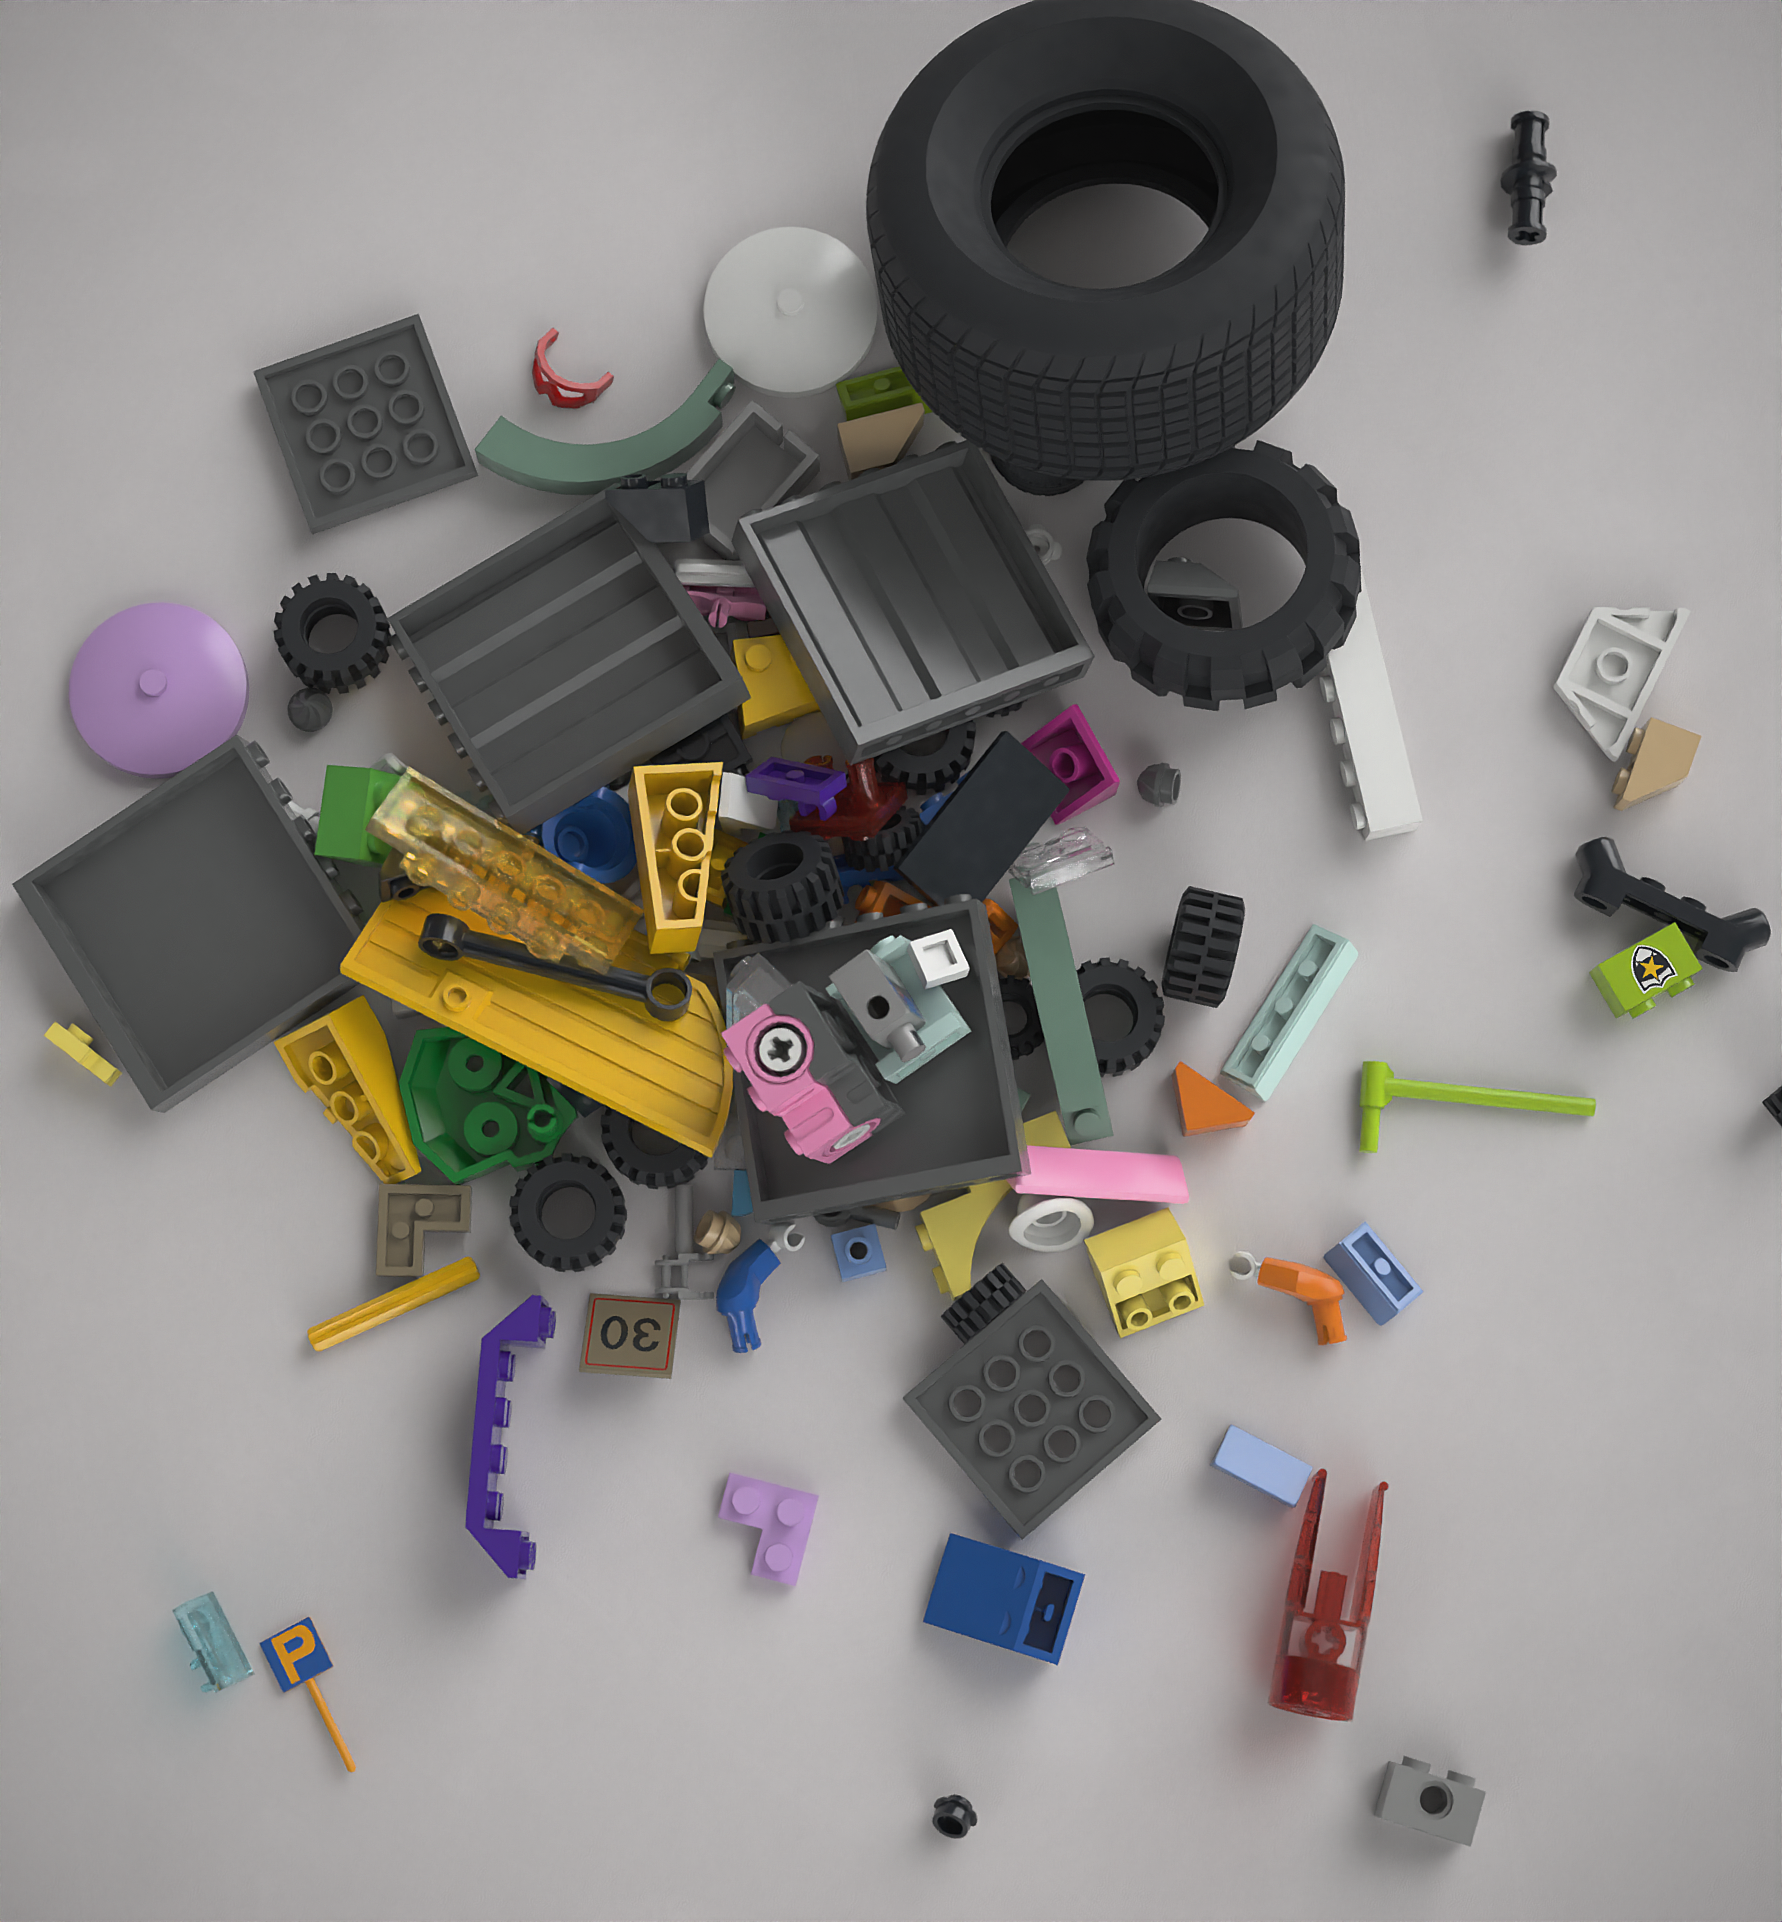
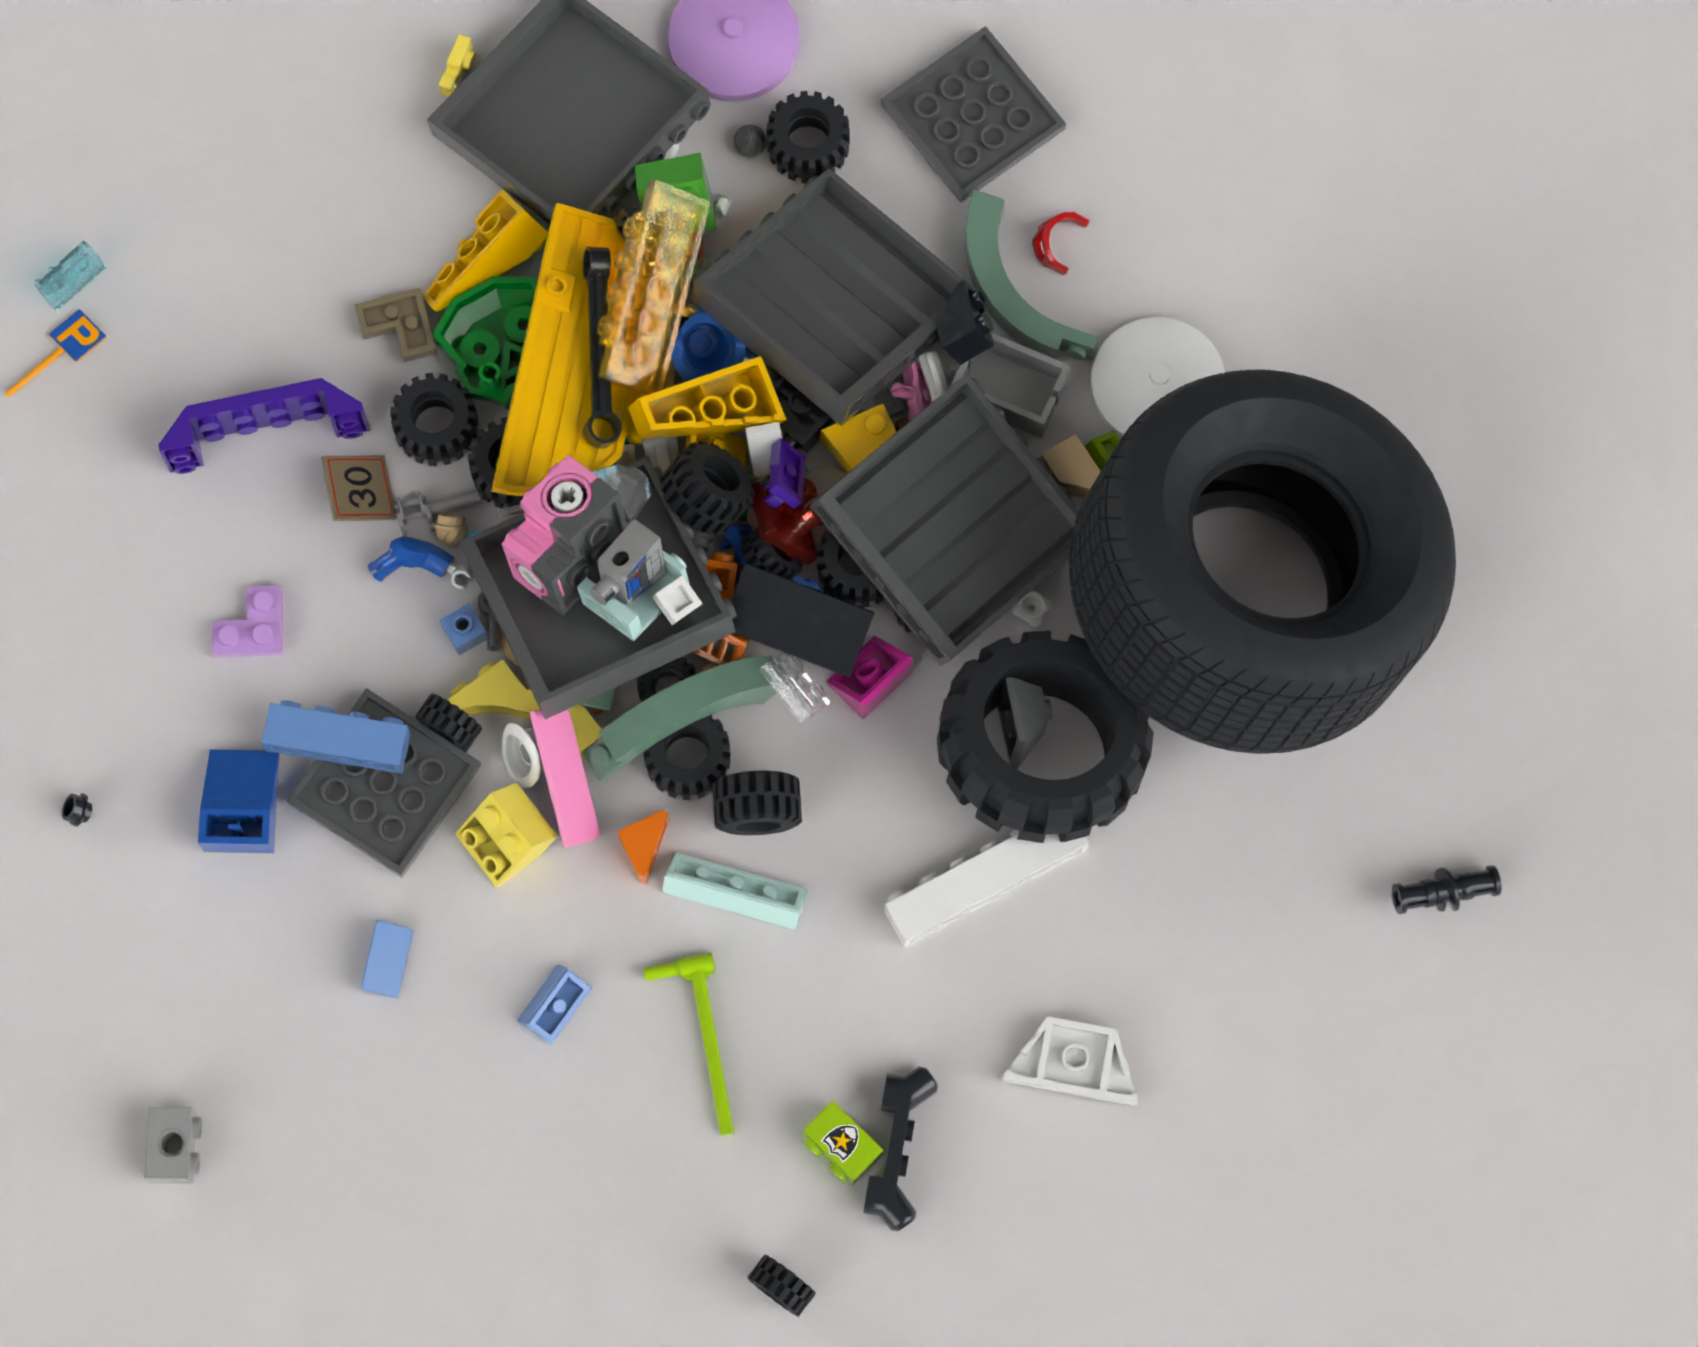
camera: 75 degrees right, 5 degrees down
yellow axle [307,1257,480,1351] -> none
dark grey plate [1137,763,1181,807] -> none
orange arm [1230,1251,1347,1345] -> none
clear red piece [1268,1469,1389,1722] -> none
tan slope [1611,717,1701,811] -> none
none -> medium blue brick [262,700,411,774]

